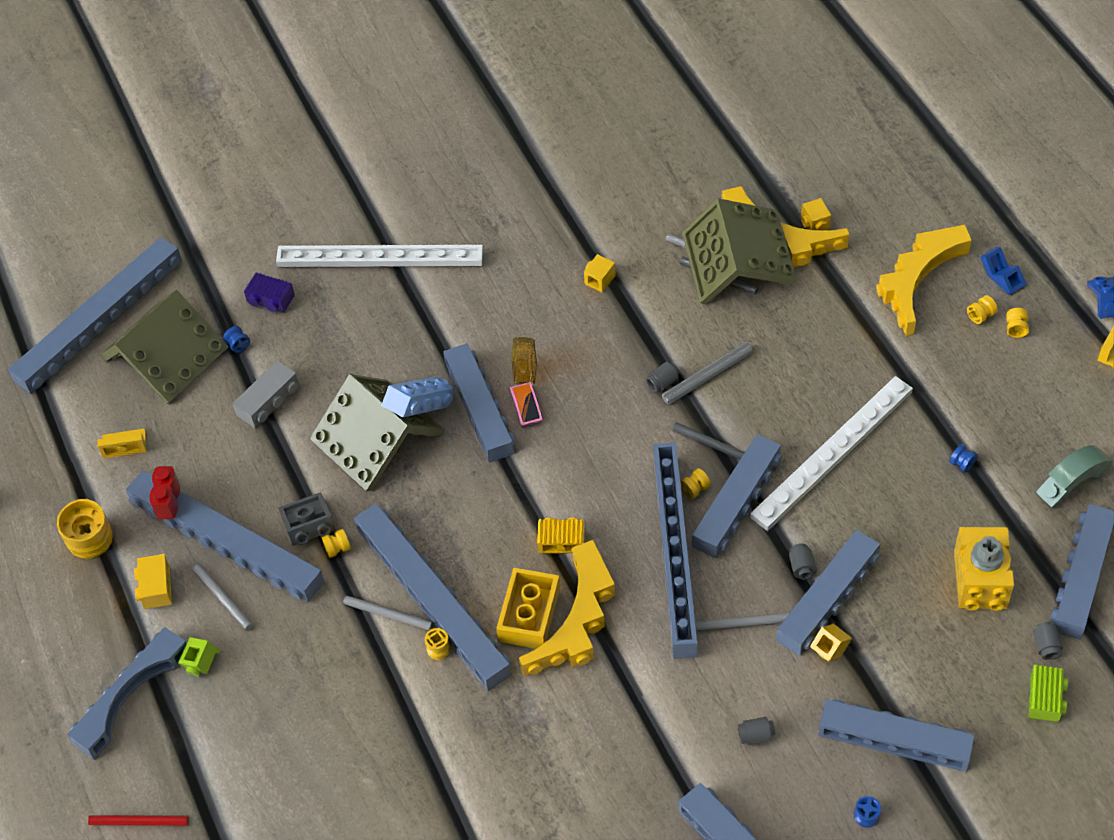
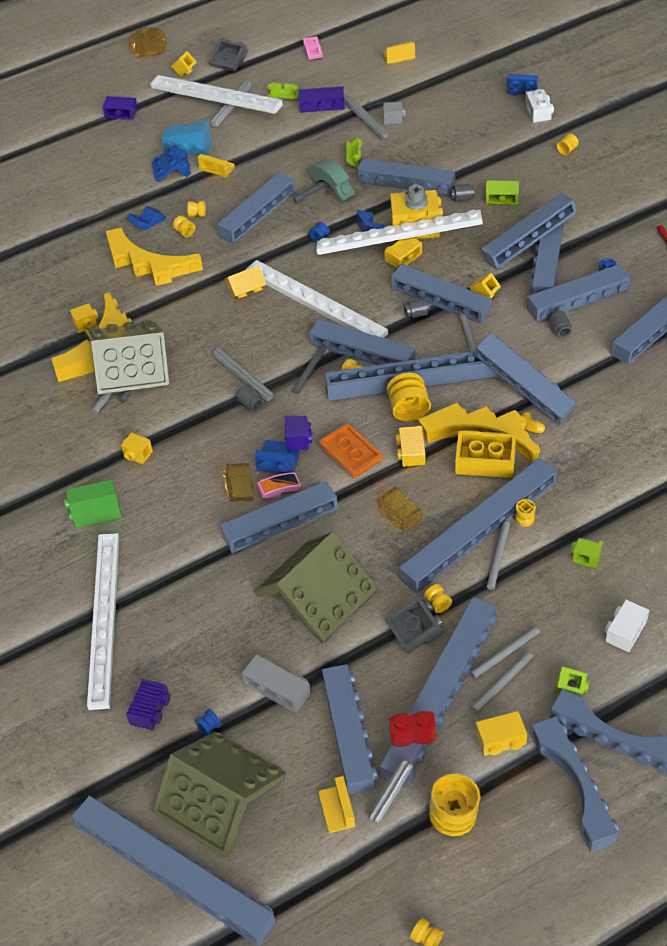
camera: 95 degrees left, 5 degrees down
light blue brick [381,377,455,417] -> none
none -> bright green brick [64,479,122,528]
none -> sand blue brick [217,172,295,244]
none -> yellow brick [225,265,266,299]
none -> blue bracket [255,440,301,474]
none -> dark purple brick [284,416,312,451]
none -> dark grey bar [293,180,329,203]
none -> white plate [316,210,483,255]
none -> orange plate [318,423,383,479]
none -> sand blue brick [322,664,378,794]
none -> blue slope [357,210,384,232]
none -> light grey axle [369,760,413,823]
none -> clear yellow brick [378,487,422,532]
none -> yellow brick [384,237,422,269]
none -> yellow wheel [387,372,431,422]
none -> light grey bar [470,626,540,679]
none -> sand blue brick [475,333,576,425]
none -> sand blue brick [481,192,577,269]
none -> yellow arm [522,412,545,434]
none -> sand blue brick [527,264,630,322]
none -> sand blue arch [531,716,619,852]
none -> lime brick [570,538,604,569]
none -> white brick [605,600,649,652]

